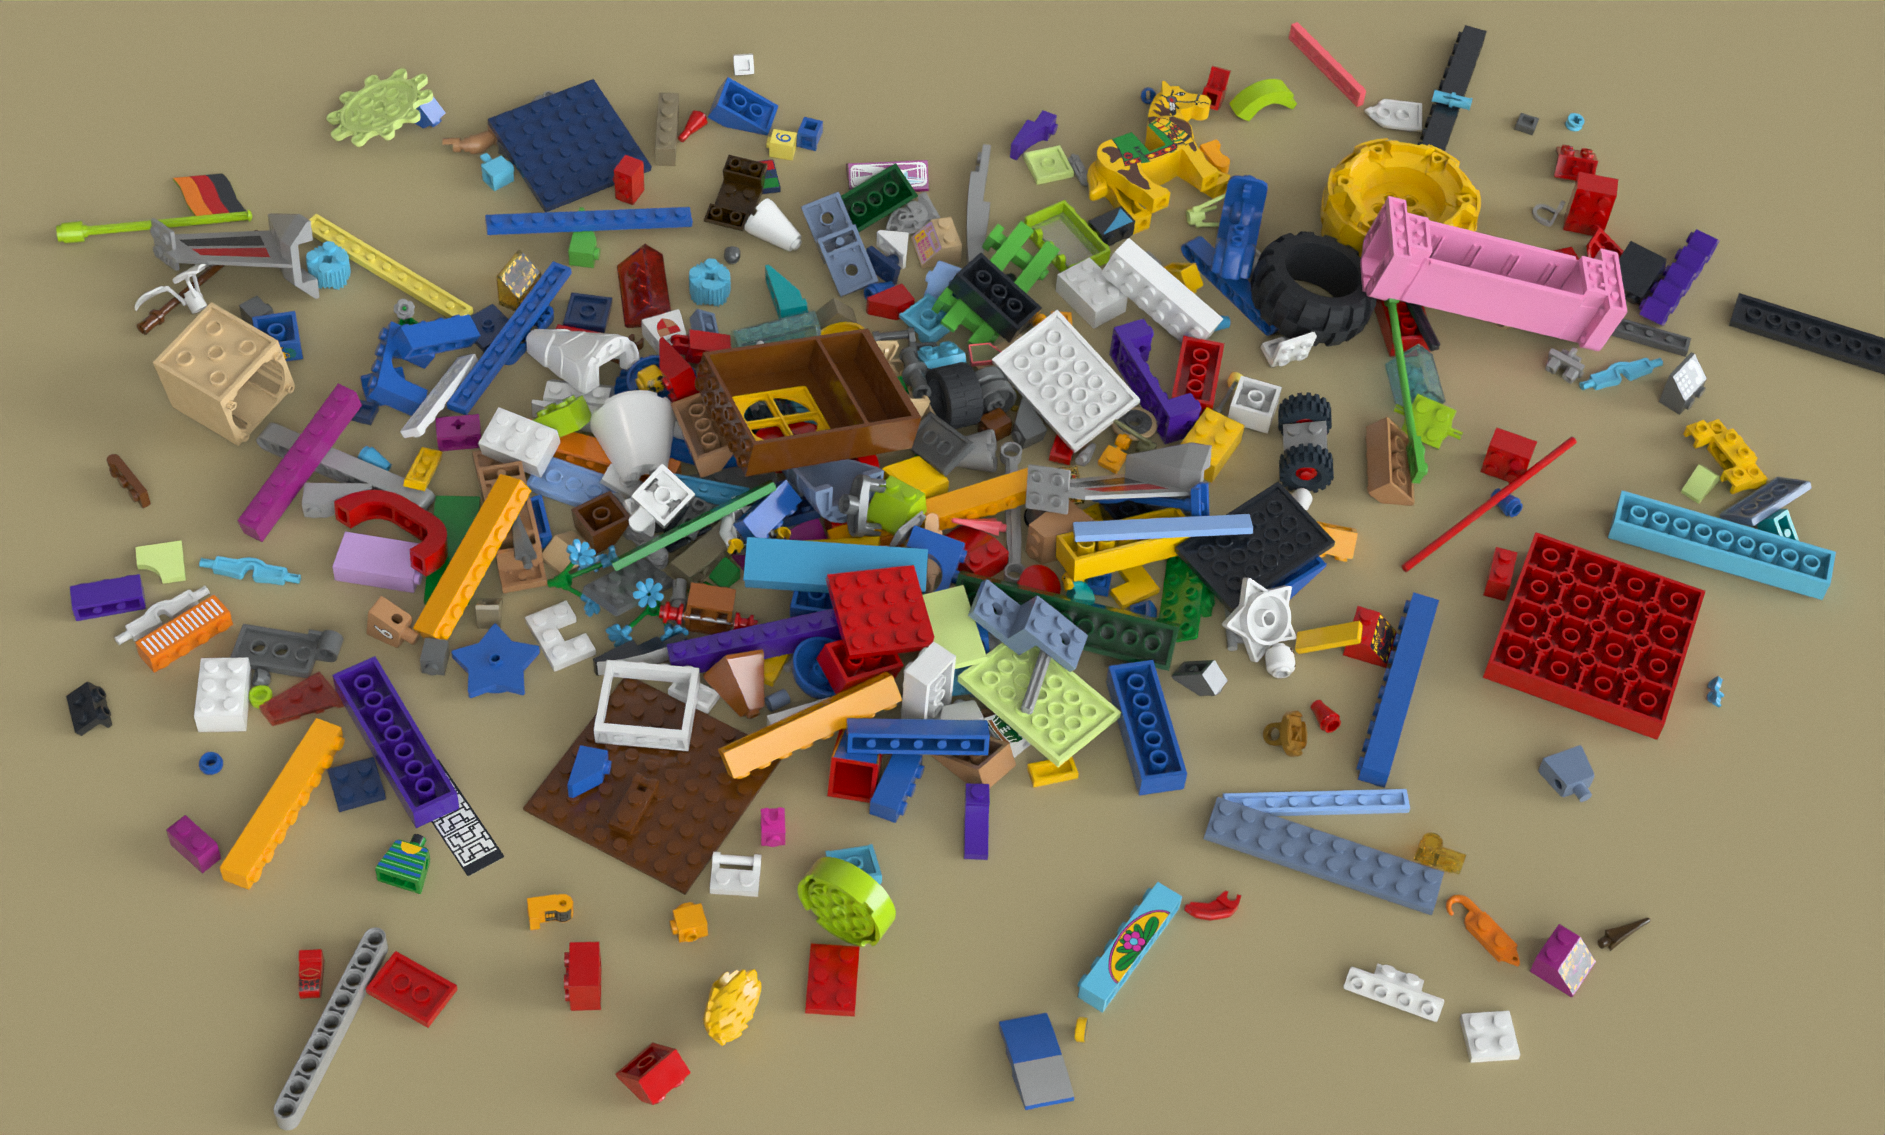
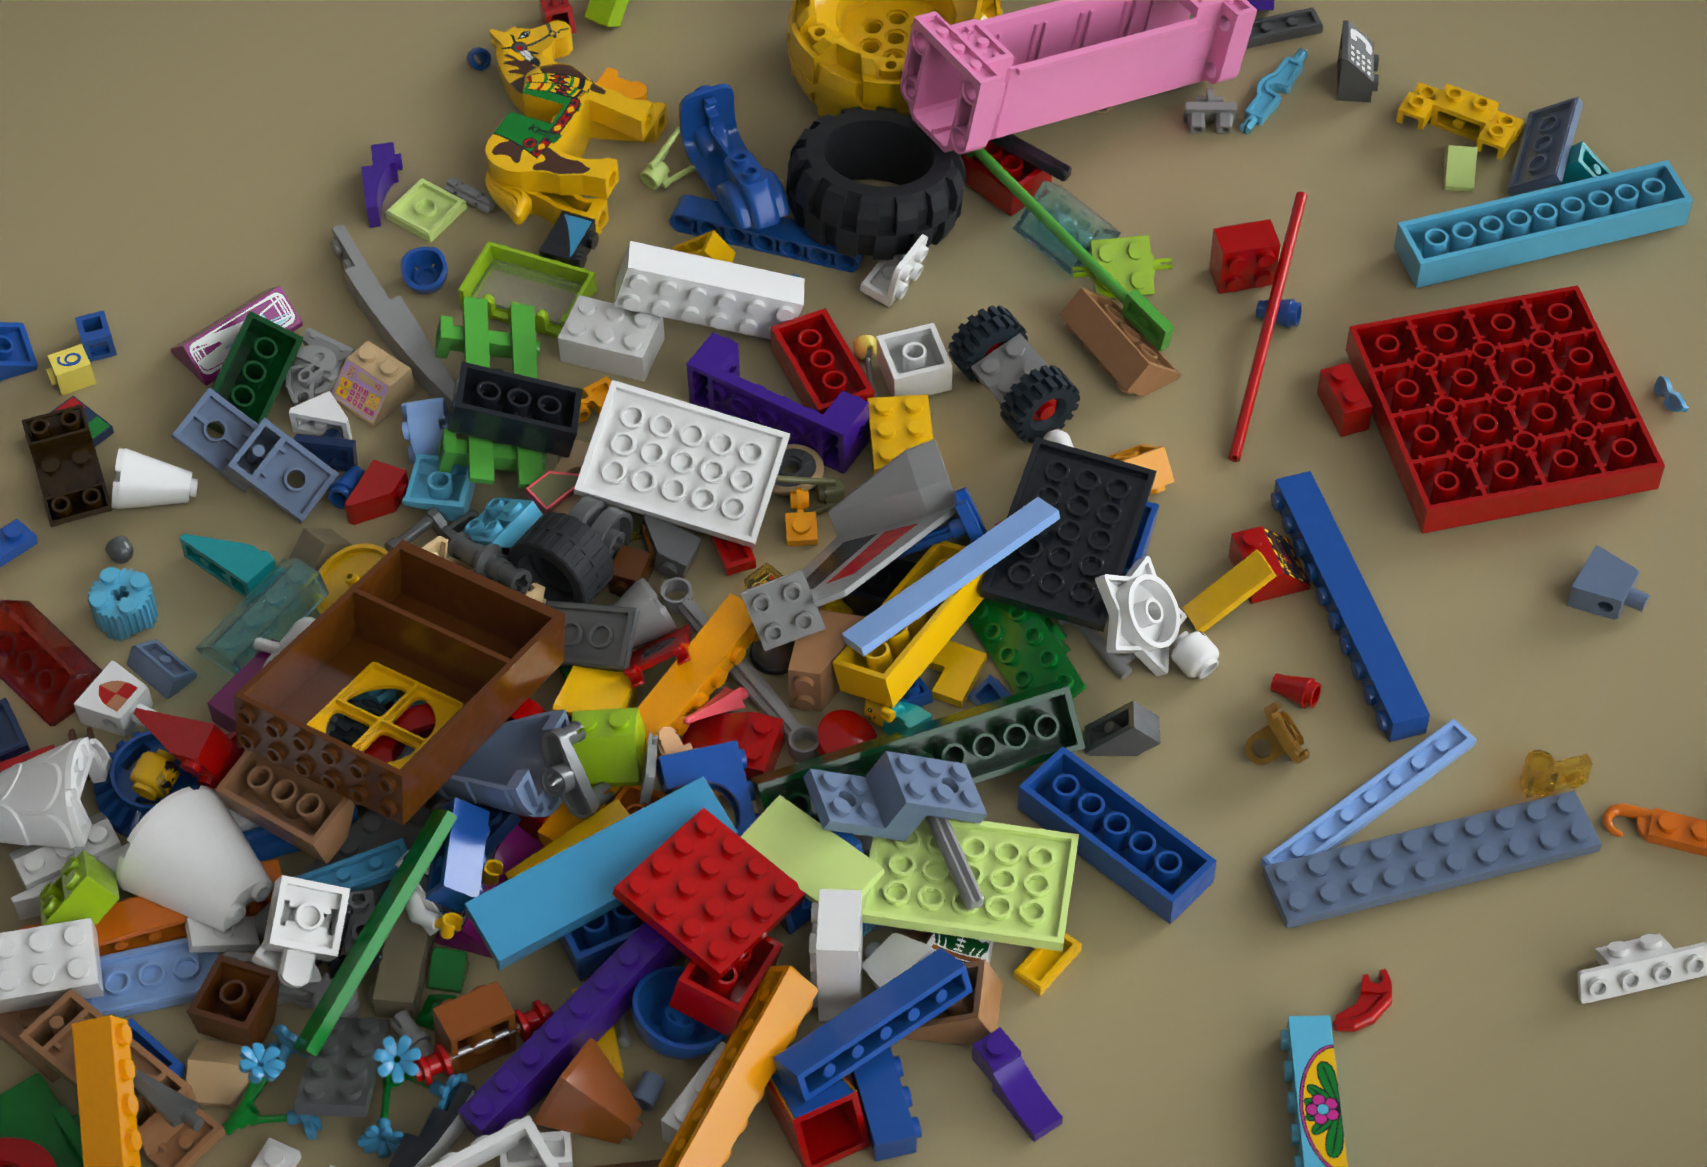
camera: 30 degrees left, 0 degrees up
red brick [670,329,731,364] -> none
light grey bar [1076,443,1096,467] -> none
none -> blue helmet [401,246,448,294]
none -> red flag [623,624,692,689]

